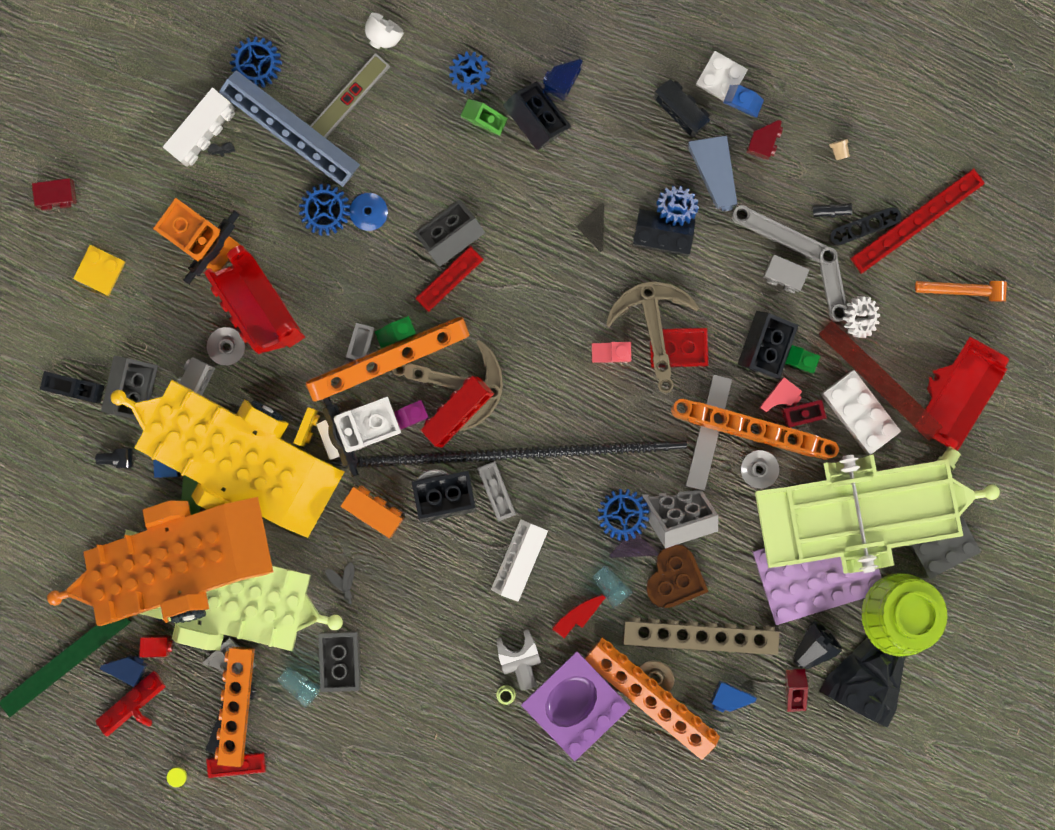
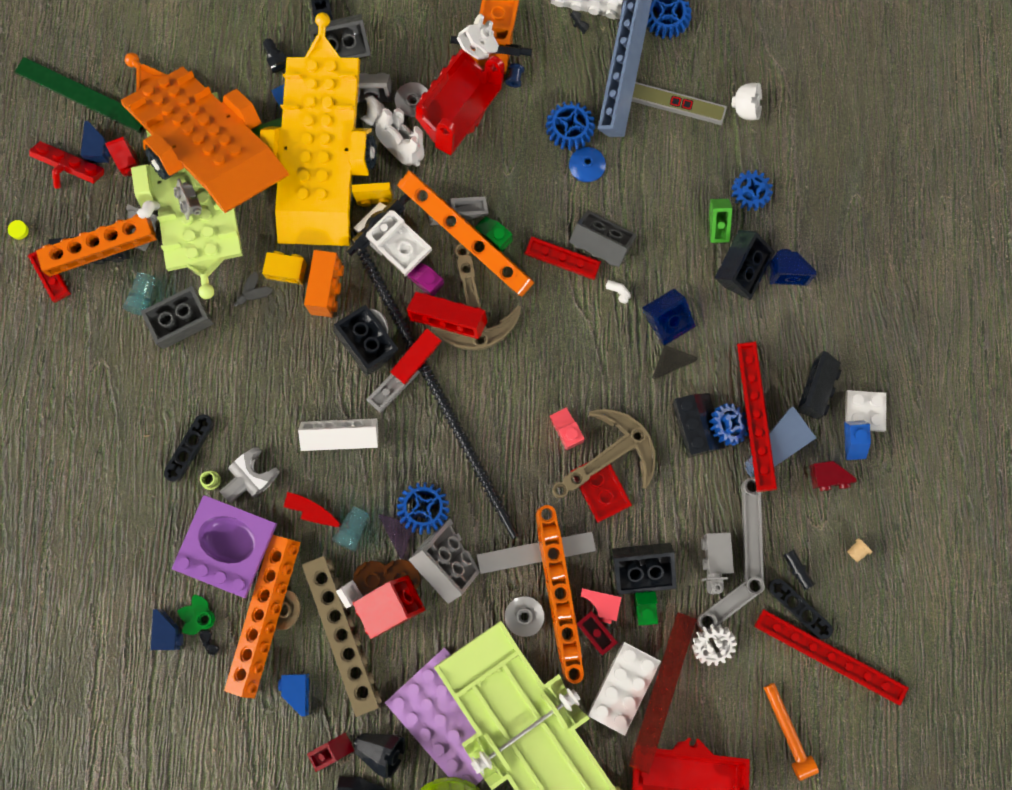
camera: 65 degrees right, 10 degrees down
none -> white arm [137,200,160,219]
none -> dark blue slope [150,609,184,650]
none -> black beam [164,414,214,482]
none -> light grey hinge [174,179,202,220]
none -> green plate [177,595,215,635]
none -> black piece [200,630,219,656]
none -> yellow brick [262,251,307,285]
none -> white plate [336,580,363,608]
none -> slope [353,575,426,639]
none -> white animal [361,95,425,167]
none -> red tile [390,329,442,385]
none -> white hinge [457,14,499,60]
none -> dark blue bush [505,63,524,88]
none -> white arm [606,280,631,304]
none -> clear blue slope [642,289,696,346]
none -> light grey hinge [702,573,728,595]
none -> red tile [737,341,777,492]

